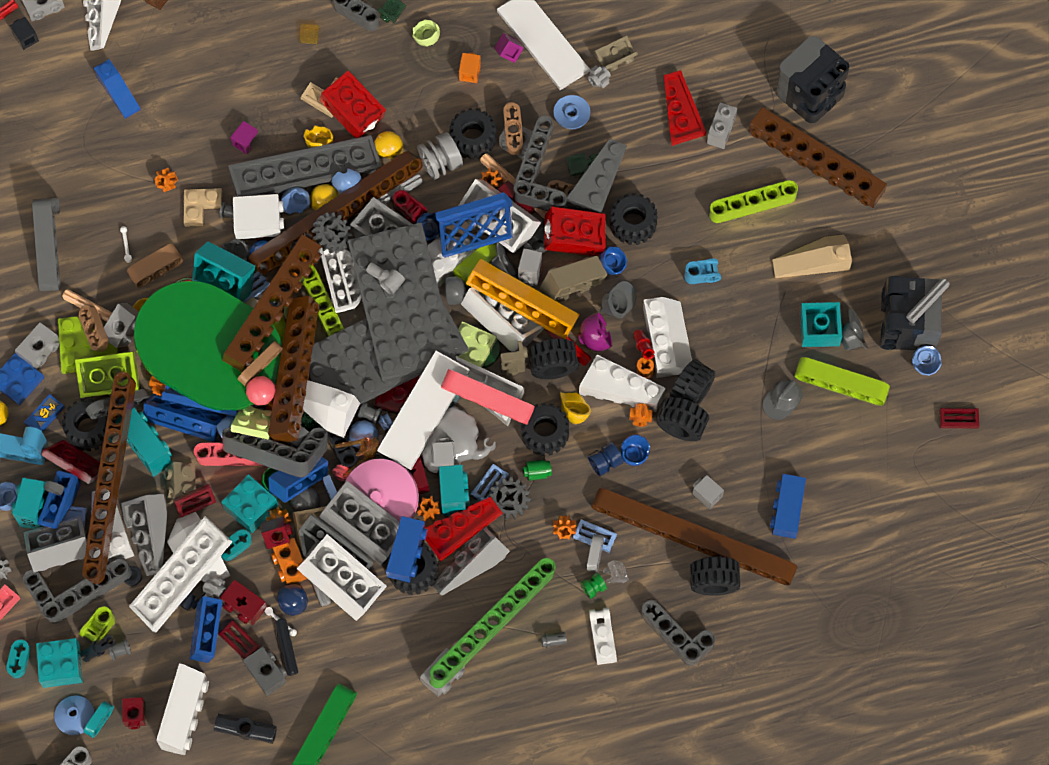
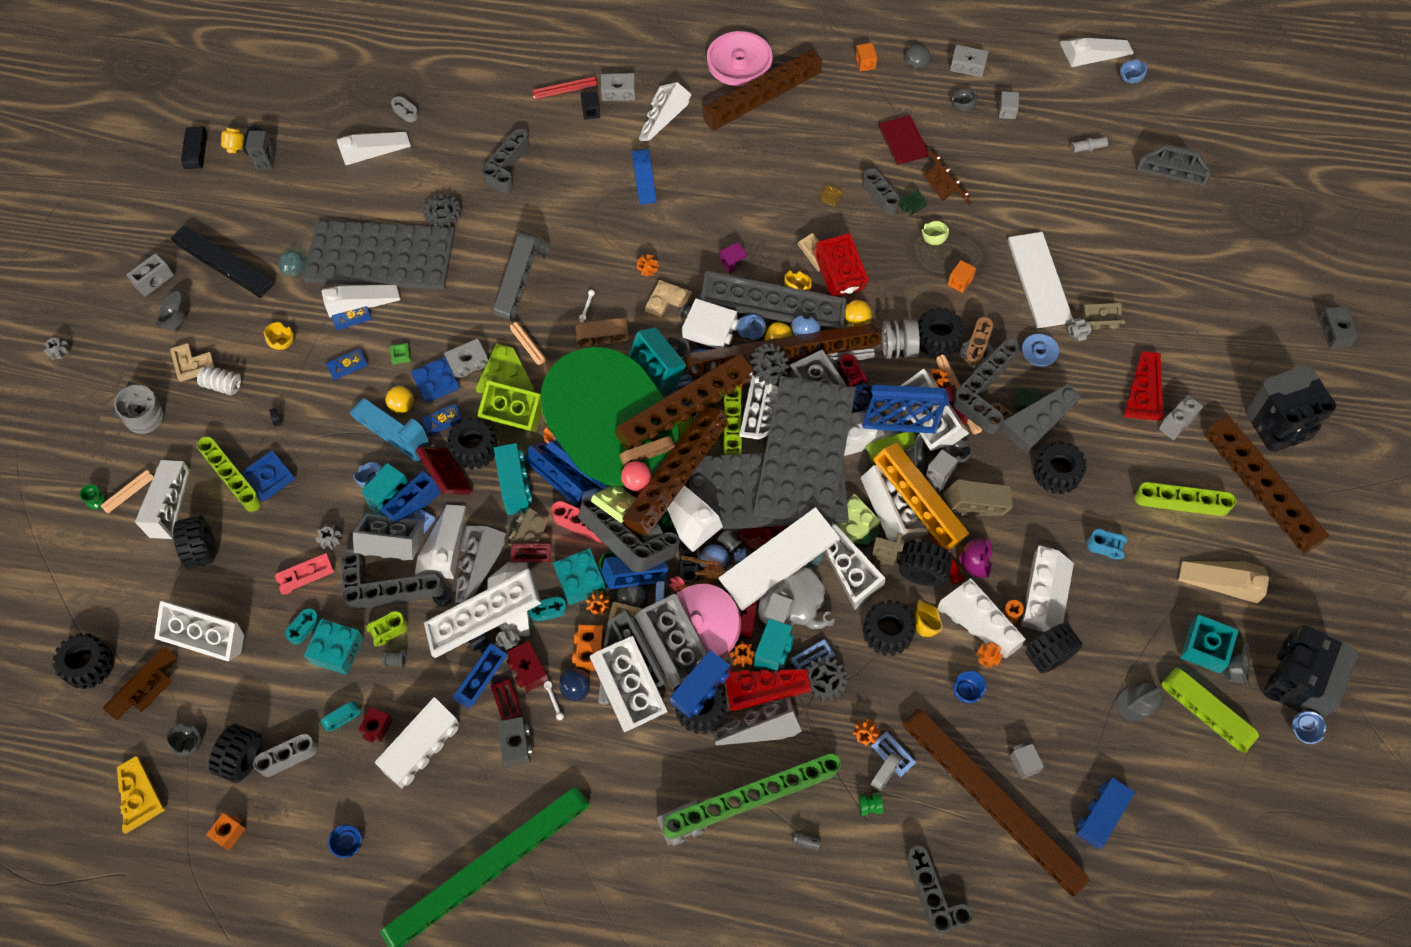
camera: 25 degrees right, 5 degrees down
dark grey tile [43,481,65,495] -> none
medium blue dish [54,696,95,735] -> none
medium nougat beam [79,304,109,352] -> none
black pin [80,635,115,662] -> none
reddish brown beam [82,372,136,584] -> none
dark grey beam [86,389,150,419] -> none
light grey brick [104,303,139,348] -> none
black piece [214,713,277,744] -> none
dark red brick [261,516,292,549] -> none
black axle [275,618,298,676] -> none
light grey pin [366,262,405,295] -> none
coral beam [441,369,535,425] -> none
dark grey hair [446,277,467,305] -> none
magenta panel [494,32,524,63] -> none
green brick [523,459,552,481] -> none
red piece [544,207,606,256] -> none
dark blue wheel [587,442,624,477] -> none
white plate [589,607,617,665] -> none
blue hair [599,246,627,275] -> none
dark grey piece [600,281,636,319] -> none
clear tile [603,560,629,583] -> none
red pin [633,329,655,360] -> none
black tyre [656,397,709,441] -> none
black tyre [690,557,740,596] -> none
light grey axle [906,278,949,323] -> none
dark red tile [939,408,980,429] -> none

